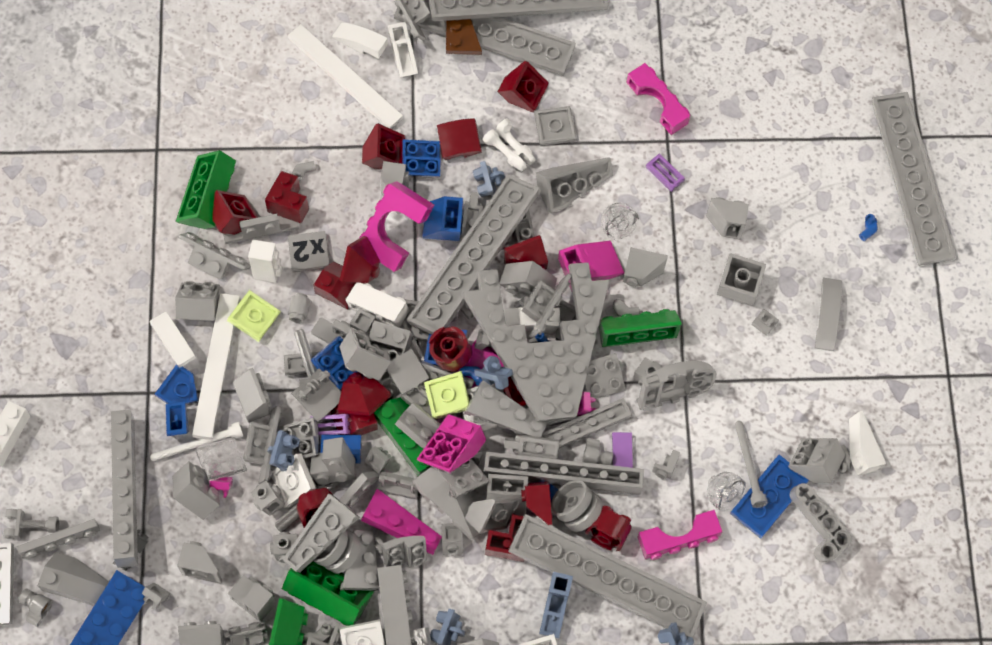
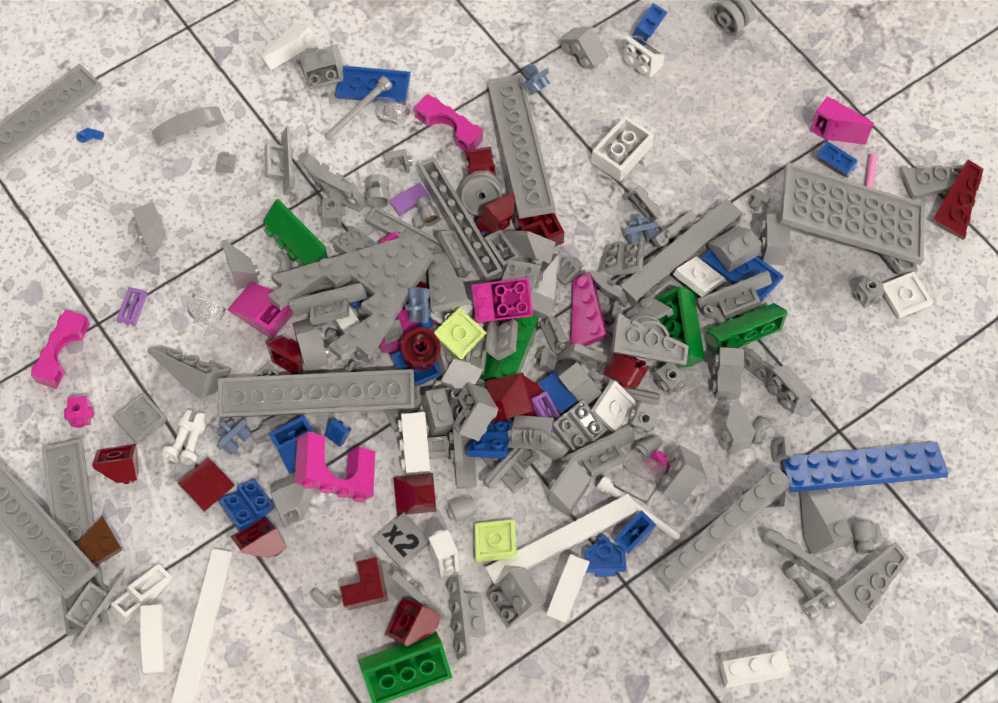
camera: 120 degrees left, 5 degrees down
sand blue hips [267,430,300,472] -> none
dark red slope [340,236,380,283] -> none
sand blue arch [539,572,573,639] -> none
light grey brick [717,253,766,306] -> none
light grey beam [790,483,852,562] -> none
none -> dark pink brick [64,396,94,428]
none -> light grey bracket [264,126,295,195]
none -> blue tile [325,419,351,447]
none -> light grey wheel [366,174,390,208]
none -> light grey brick [540,435,570,462]
none -> light grey slope [602,241,645,275]
none -> light grey cone [634,435,663,461]
none -> light grey arm [753,417,772,445]

